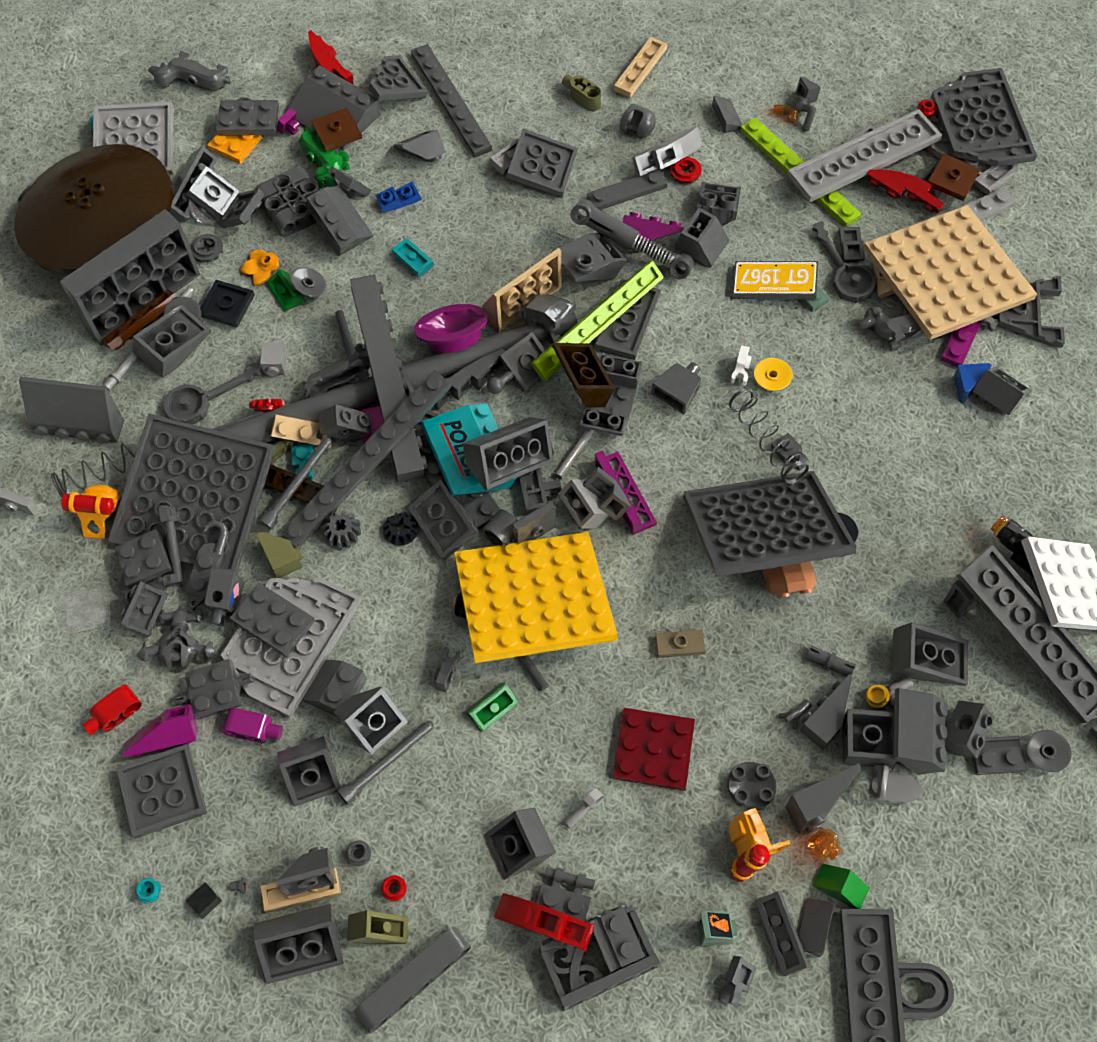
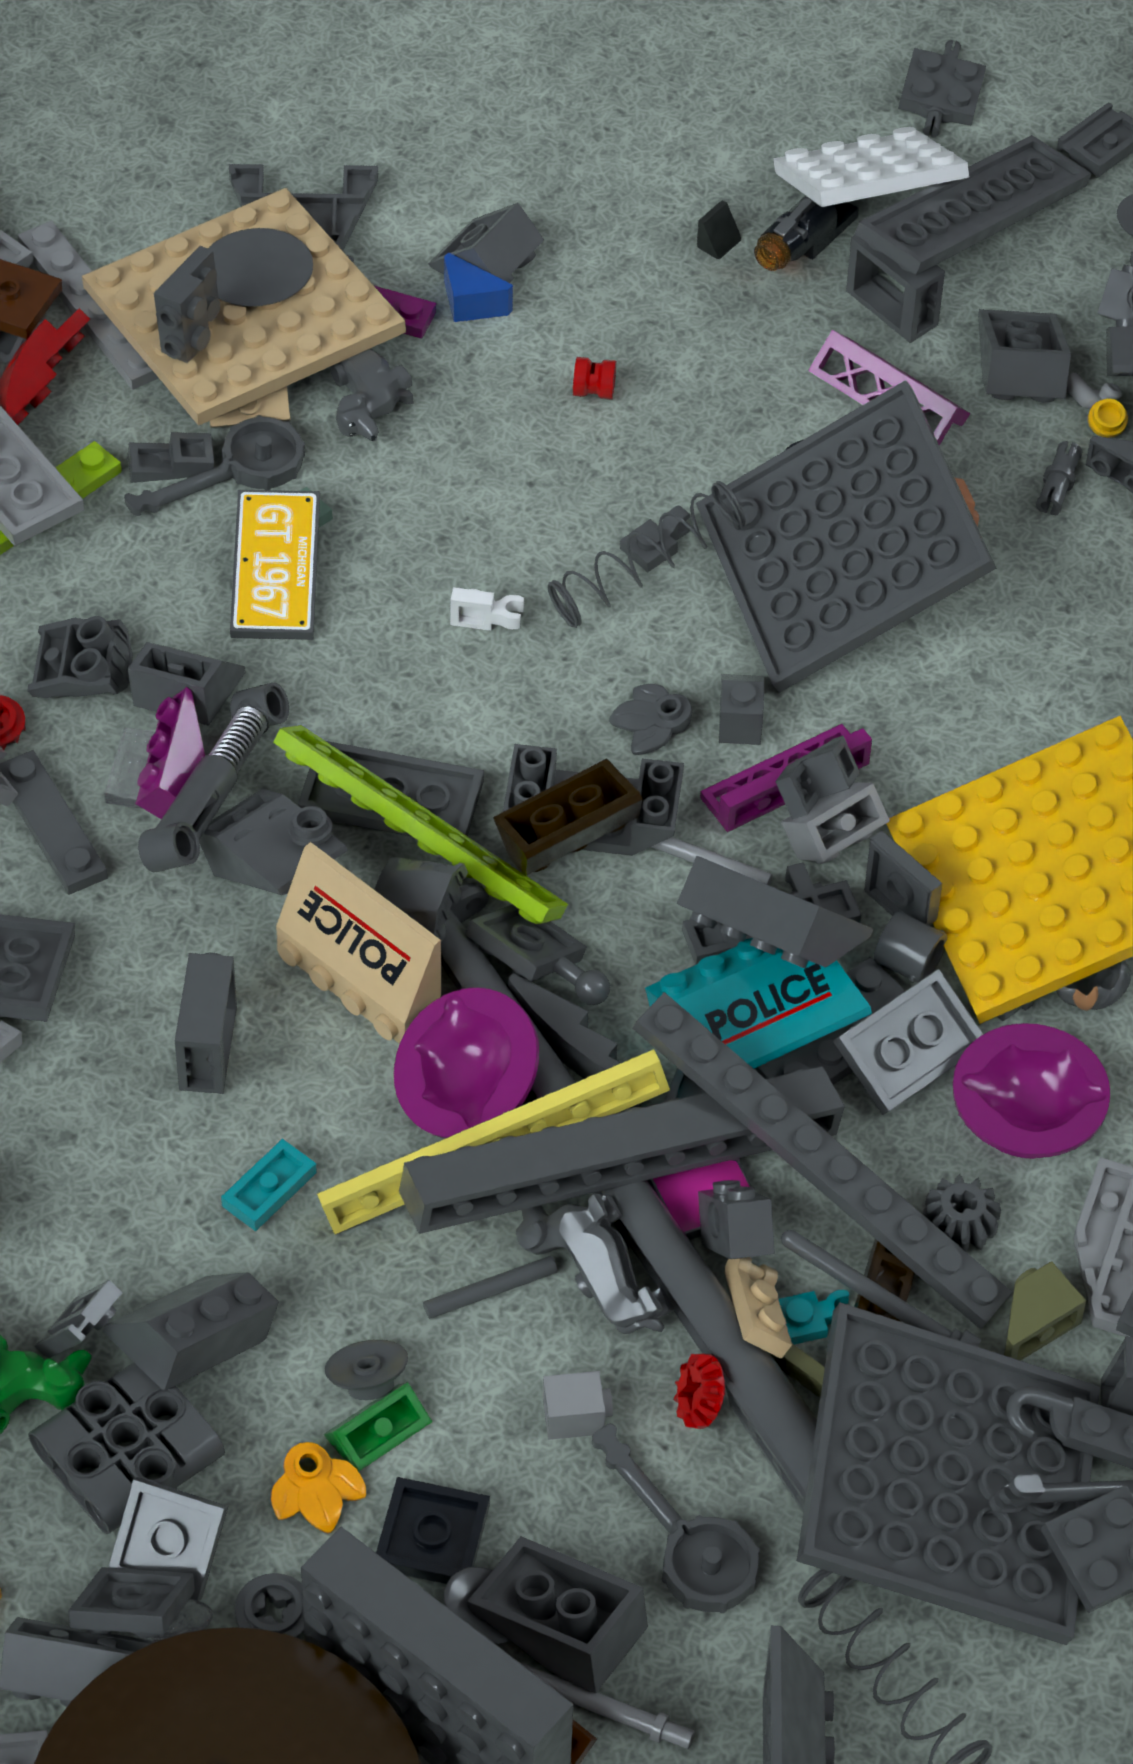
camera: 100 degrees left, 10 degrees down
light orange piece [61,485,122,539] -> none
blue slope [375,181,422,212] -> none
black gear [383,511,419,546] -> none
dark grey torso [651,362,701,415] -> none
dark tan plate [656,630,705,658] -> none
yellow piece [754,358,793,391] -> none
none -> dark grey plate [154,246,220,364]
none -> dark grey window [175,952,237,1094]
none -> dark grey sticker [208,228,313,306]
none -> light yellow plate [317,1049,670,1234]
none -> red wheel [573,357,617,400]
none -> dark grey plate [609,684,693,755]
none -> pearl dark grey slope [697,200,741,259]
none -> dark grey slope [719,674,764,745]
none -> fence [808,330,970,445]
none -> magenta piece [953,1023,1110,1159]

